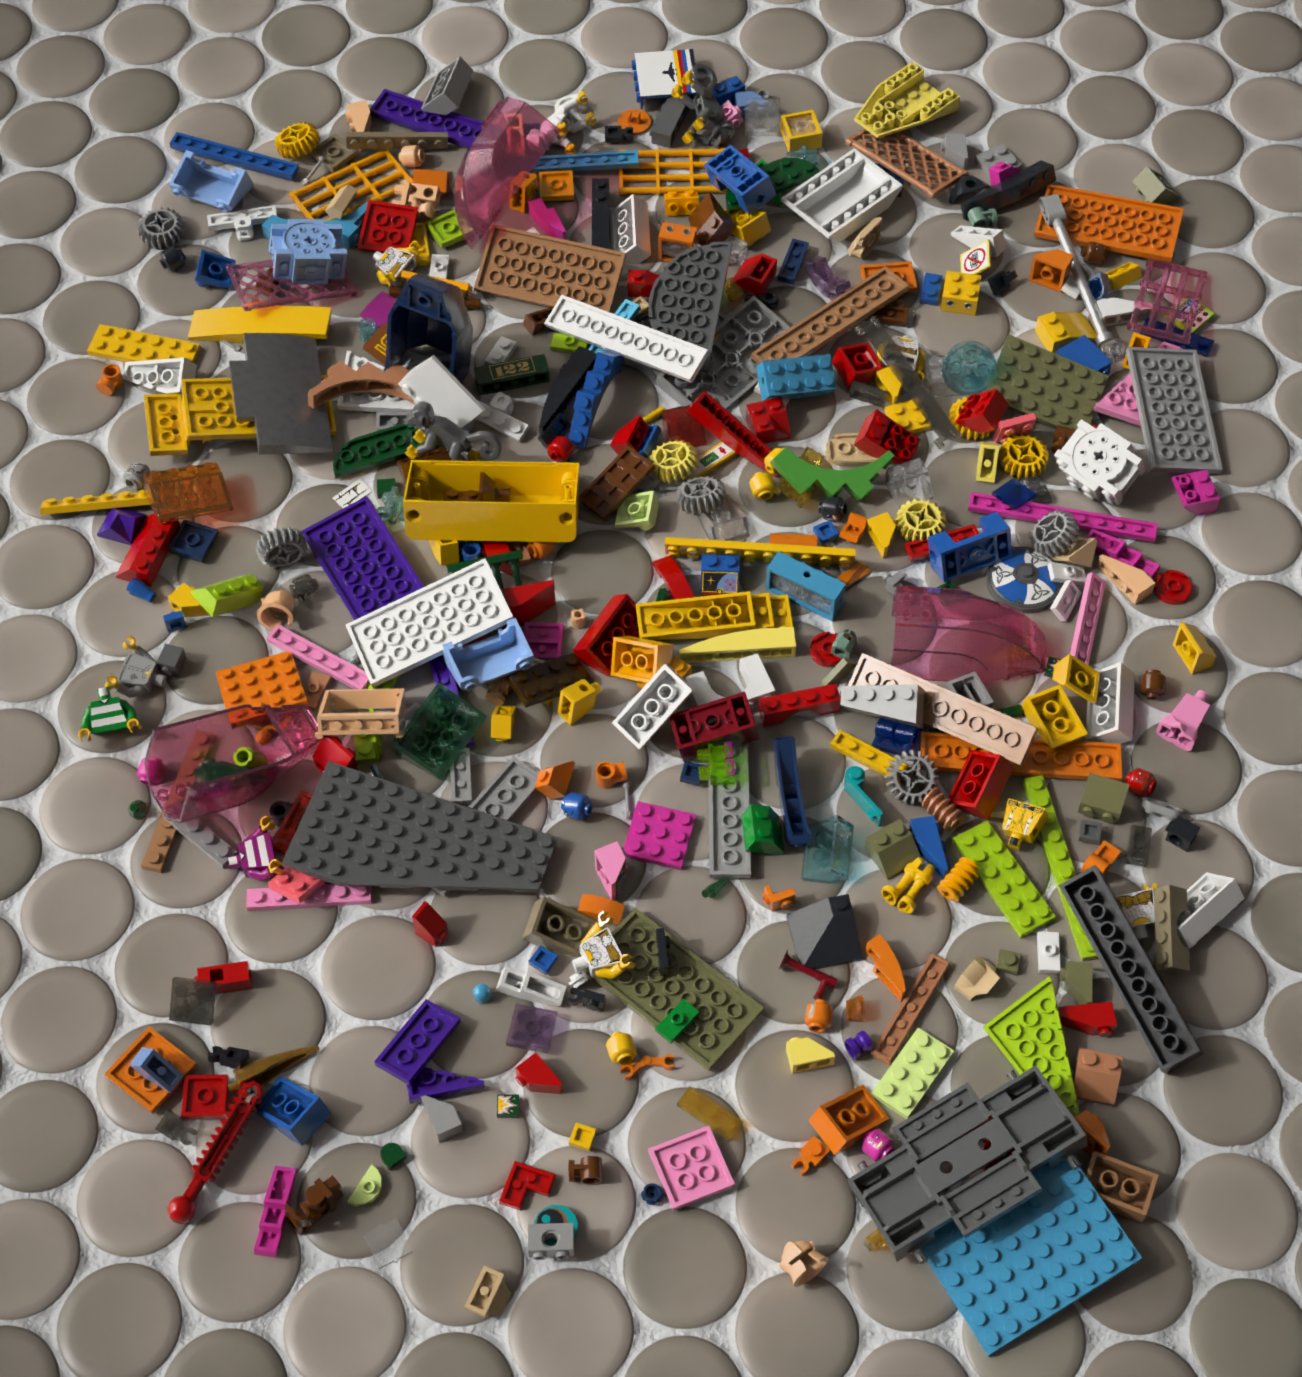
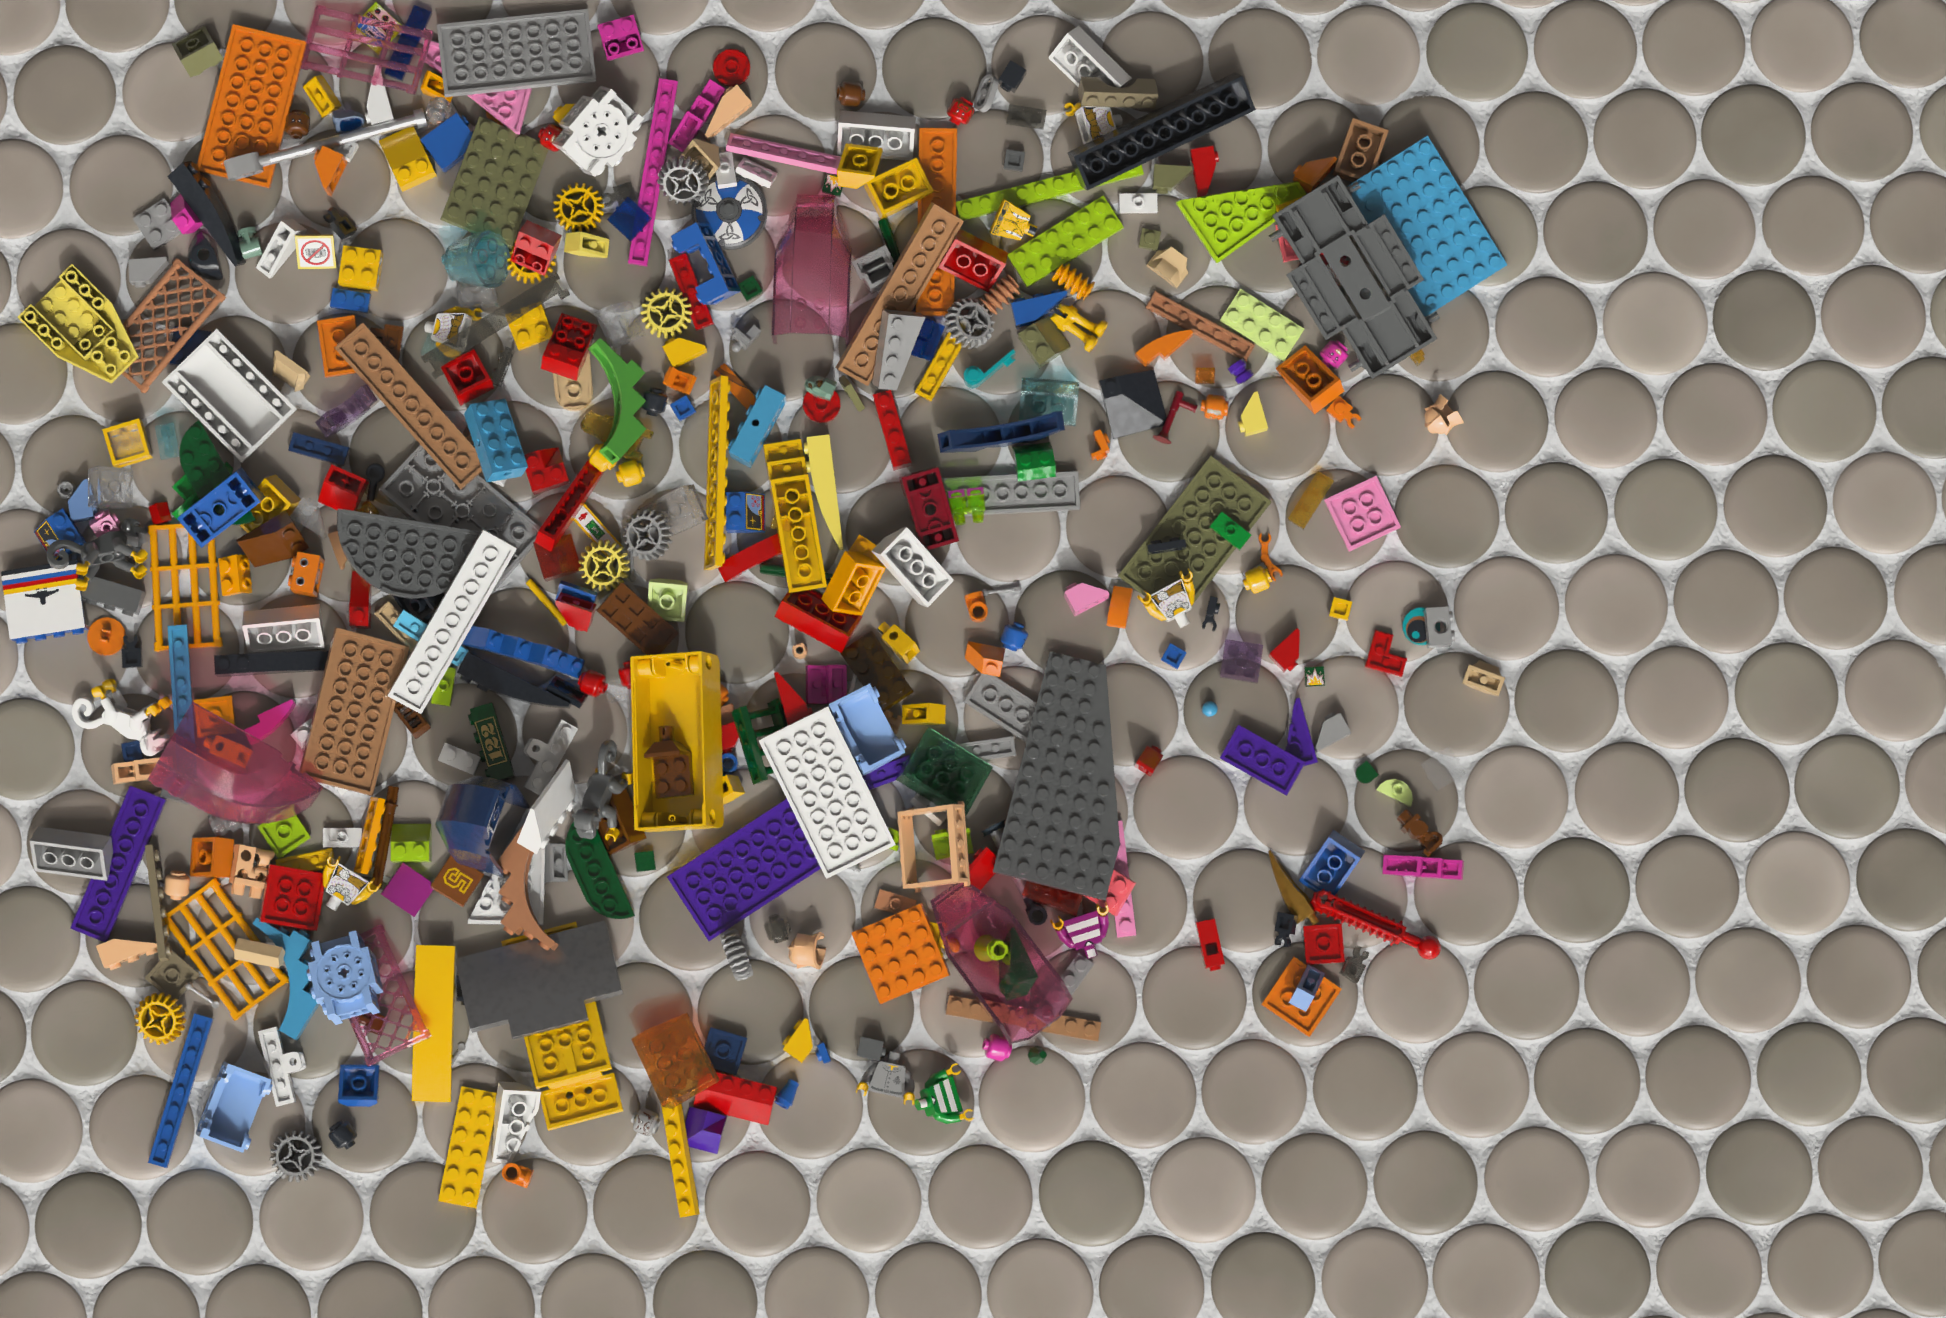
camera: 95 degrees left, 25 degrees up
clear smoke plate [169,977,216,1025] -> none
lime slope [190,574,264,617] -> none
bright pink plate [266,624,370,689] -> none
white sticker [333,479,372,508] -> none
clear light blue wheel [358,318,376,343] -> none
clear light blue hips [377,486,404,524] -> none
white slope [495,967,566,1006] -> none
dark tan slope [522,896,597,958] -> none
white plate [568,971,588,988] -> none
reddish brown piece [568,1156,603,1185] -> none
dark pink plate [624,801,696,870] -> none
dark blue plate [641,1183,663,1205] -> none
dark blue plate [680,761,704,786] -> none
white arch [685,653,775,723] -> none
clear green bar [702,877,729,898] -> none
orange piece [770,533,817,546] -> none
yellow slope [875,364,904,405] -> none
coral plate [992,413,1036,444] -> none
reddish brown piece [1051,425,1075,454] -> none
nougat slope [1073,1048,1123,1106] -> none
olive slope [1078,773,1130,824] -> none
orange plate [1081,840,1121,875] -> none
bright pink piece [1156,690,1210,751] -> none
yellow slope [1173,622,1216,674] -> none

